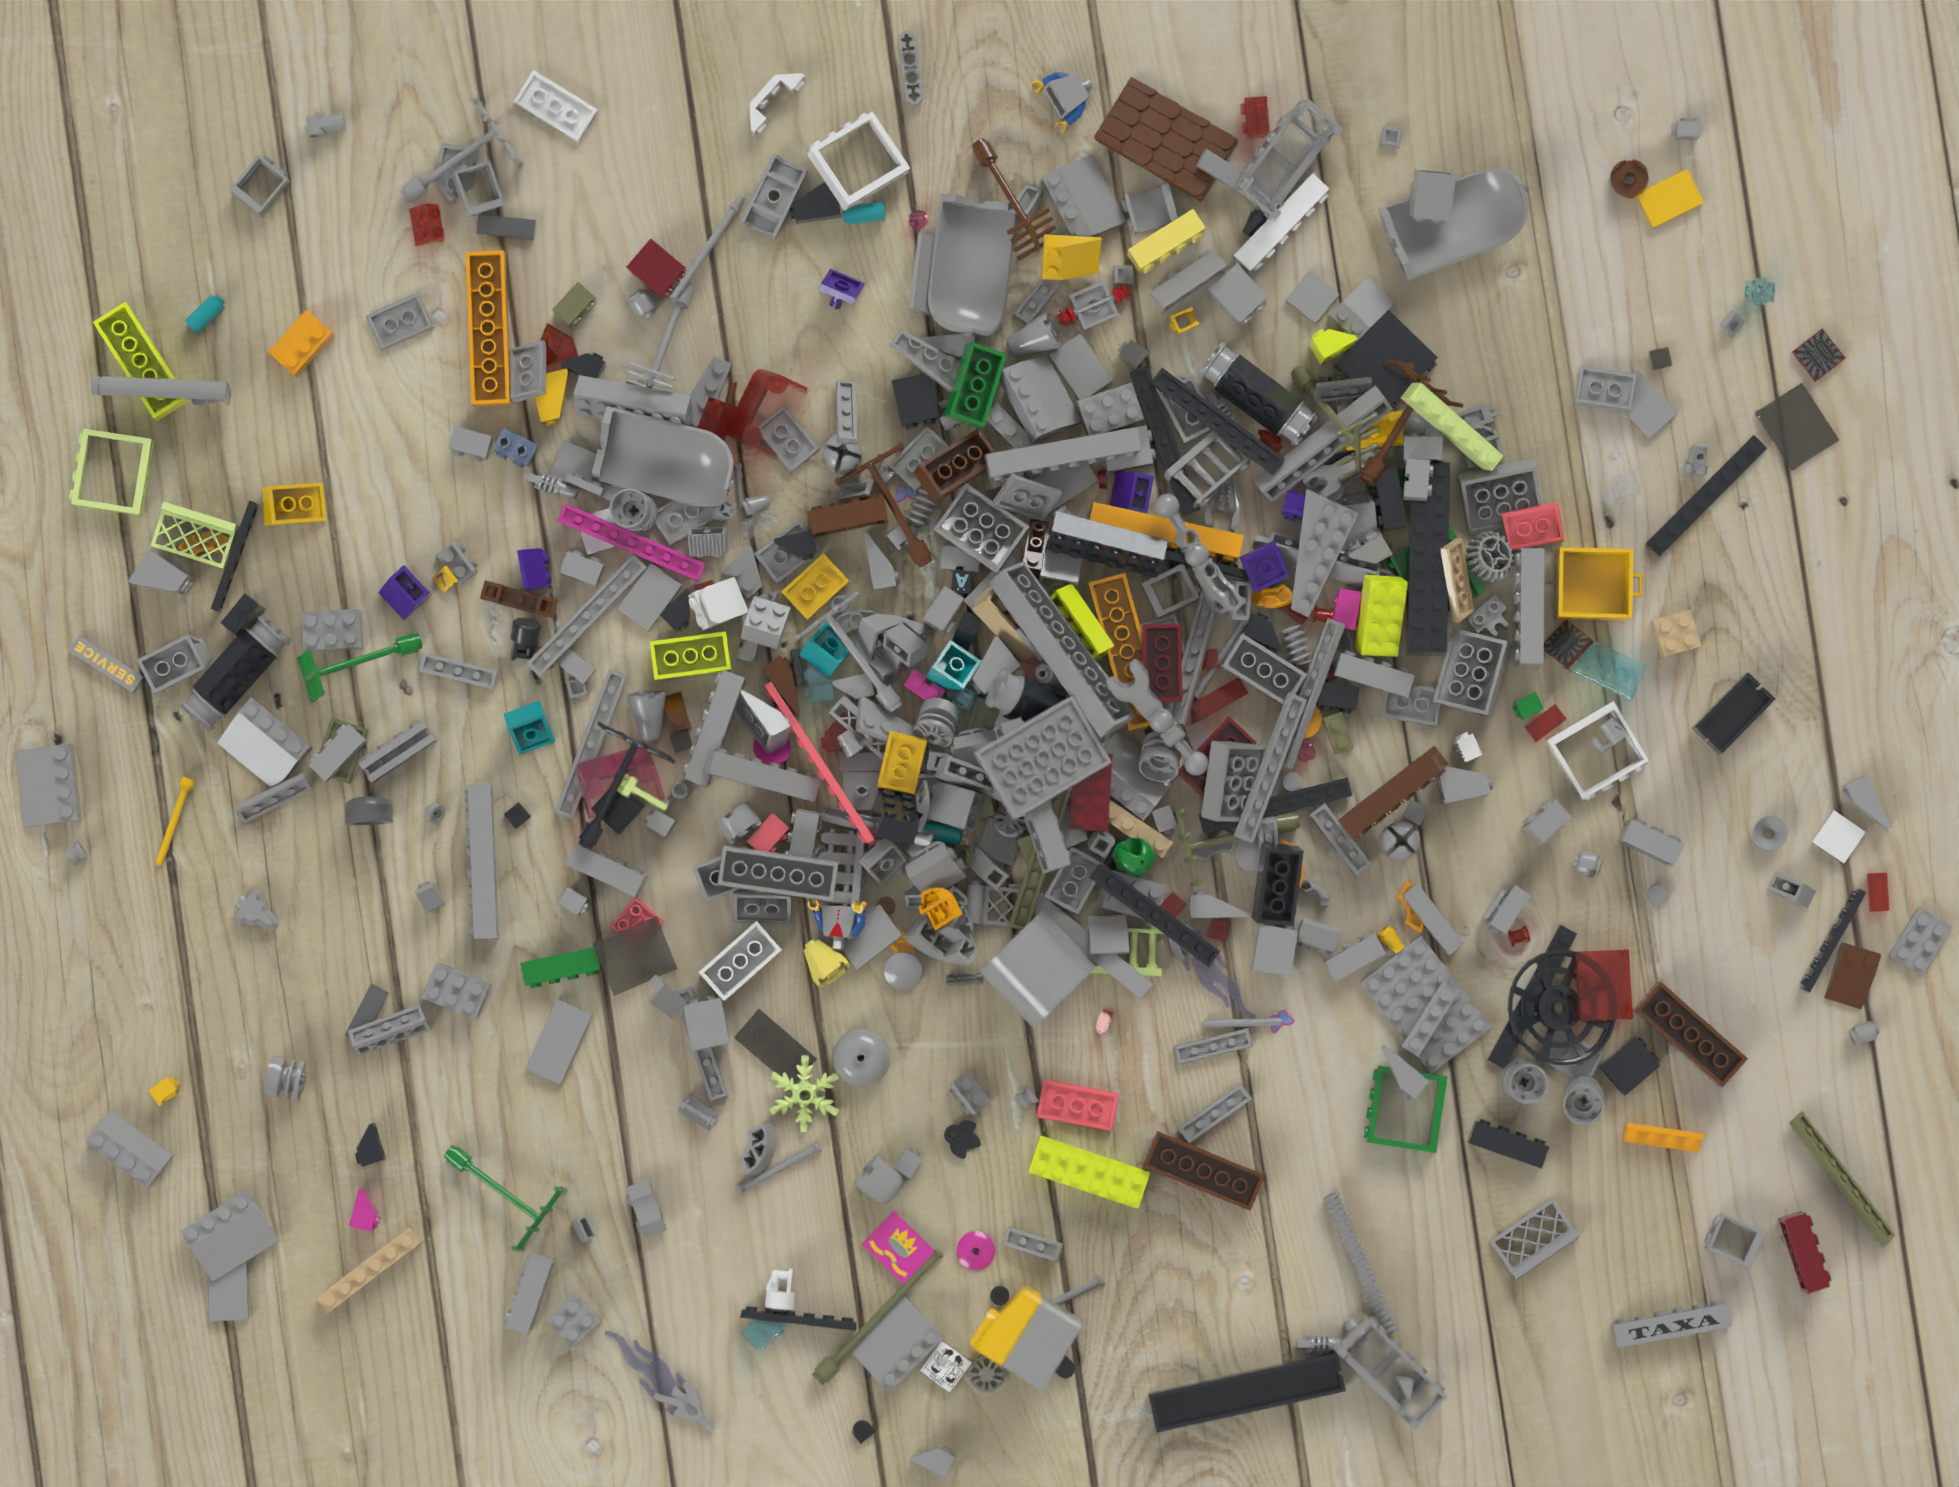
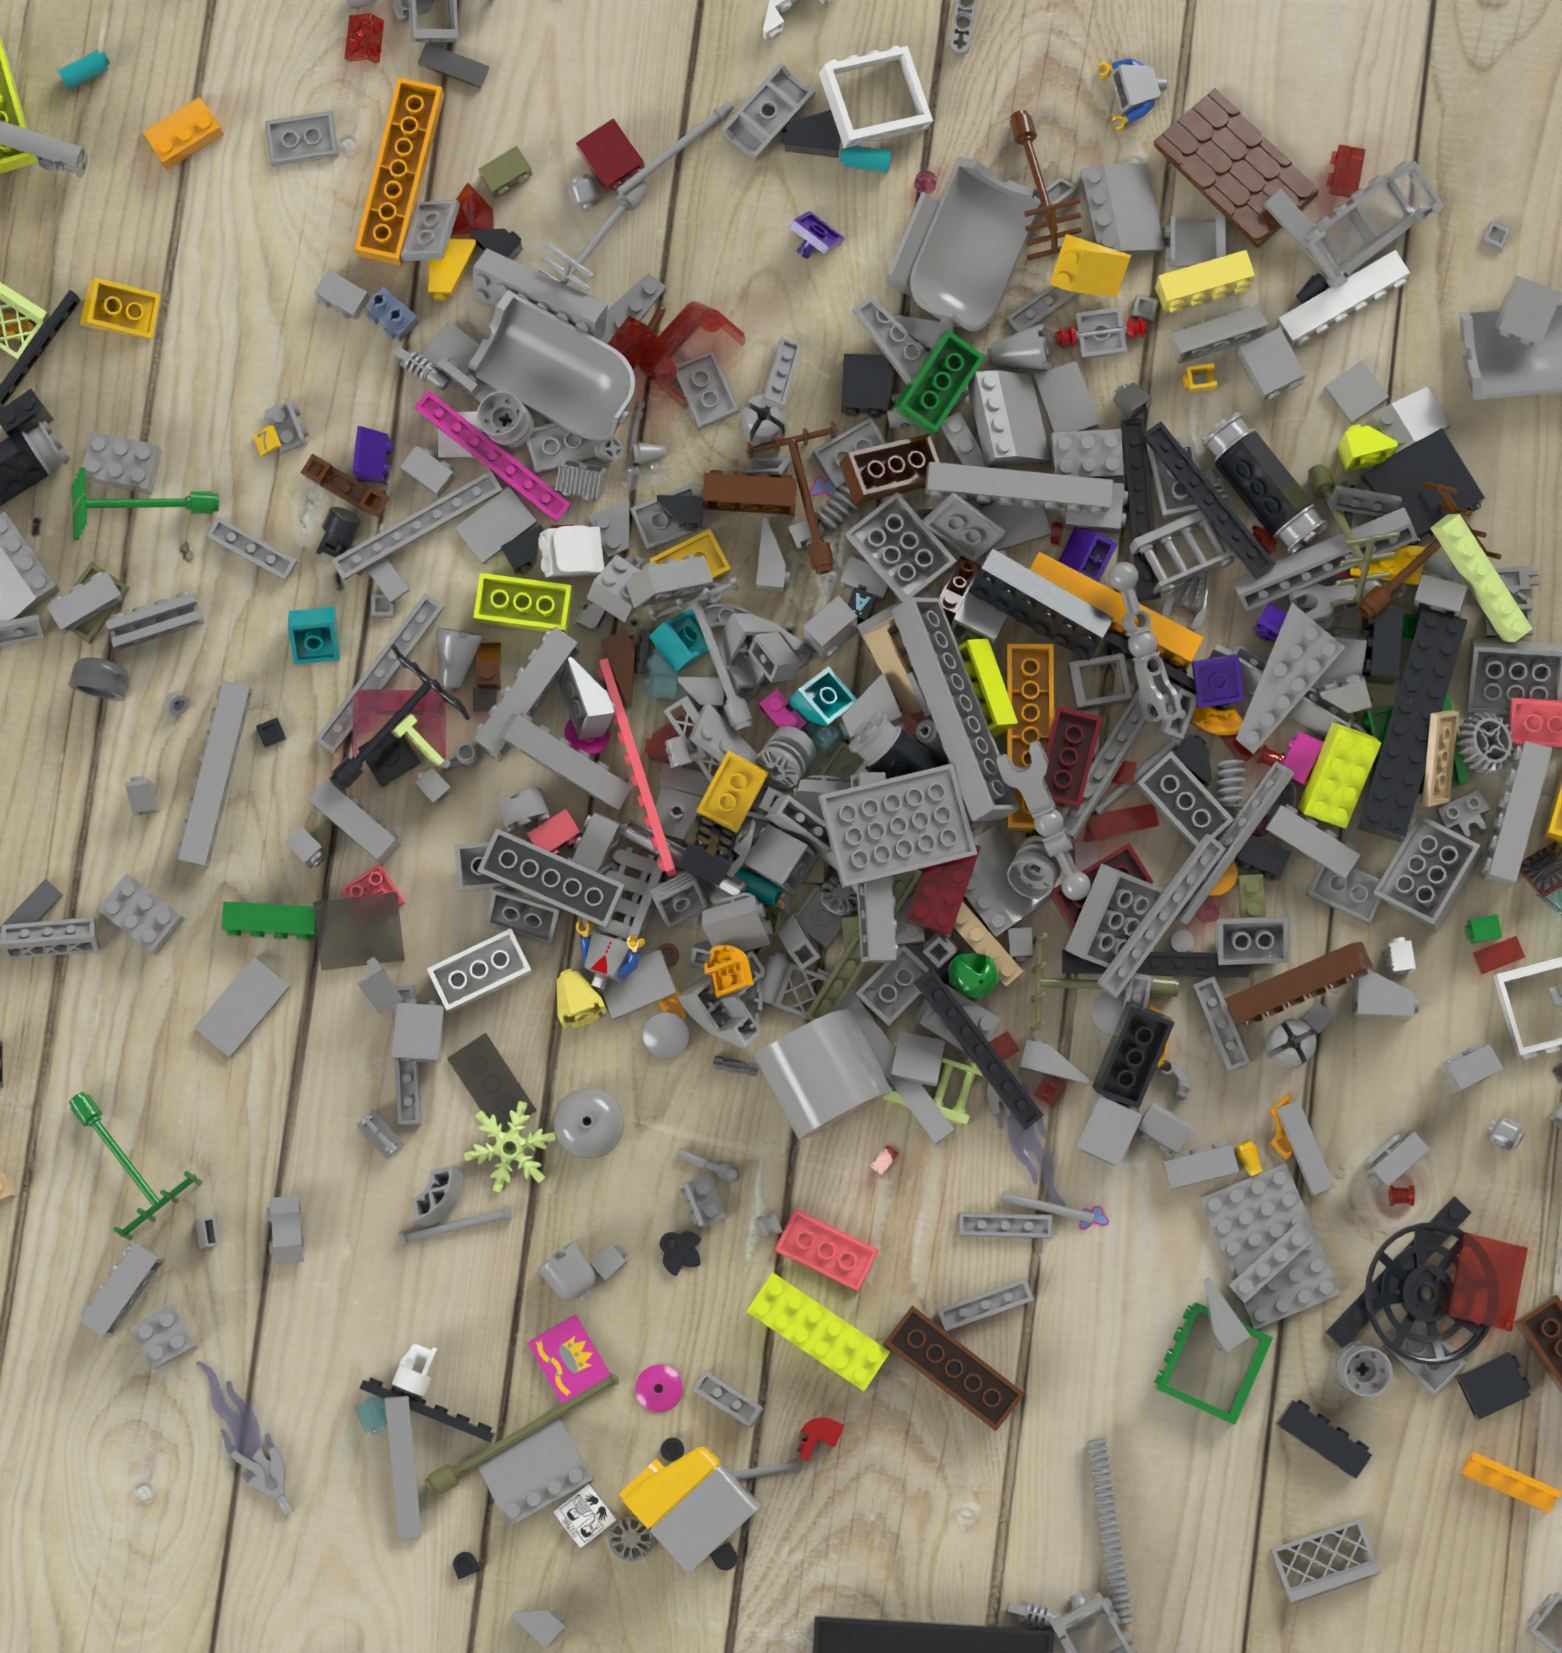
camera: 20 degrees right, 5 degrees down
dark purple slope [378,565,432,621] -> none
light grey wheel [872,464,895,485] -> none
black slope [952,611,982,651] -> none
light grey tile [1192,829,1239,863] -> none
light grey brick [1403,458,1433,501] -> none
light grey wheel [1563,1077,1604,1125] -> none
none -> light grey tile [385,1395,422,1539]
none -> light grey brick [625,555,713,608]
none -> light grey piece [676,1149,740,1183]
none -> red brick [797,1417,845,1461]
none -> light grey slope [1215,916,1289,965]

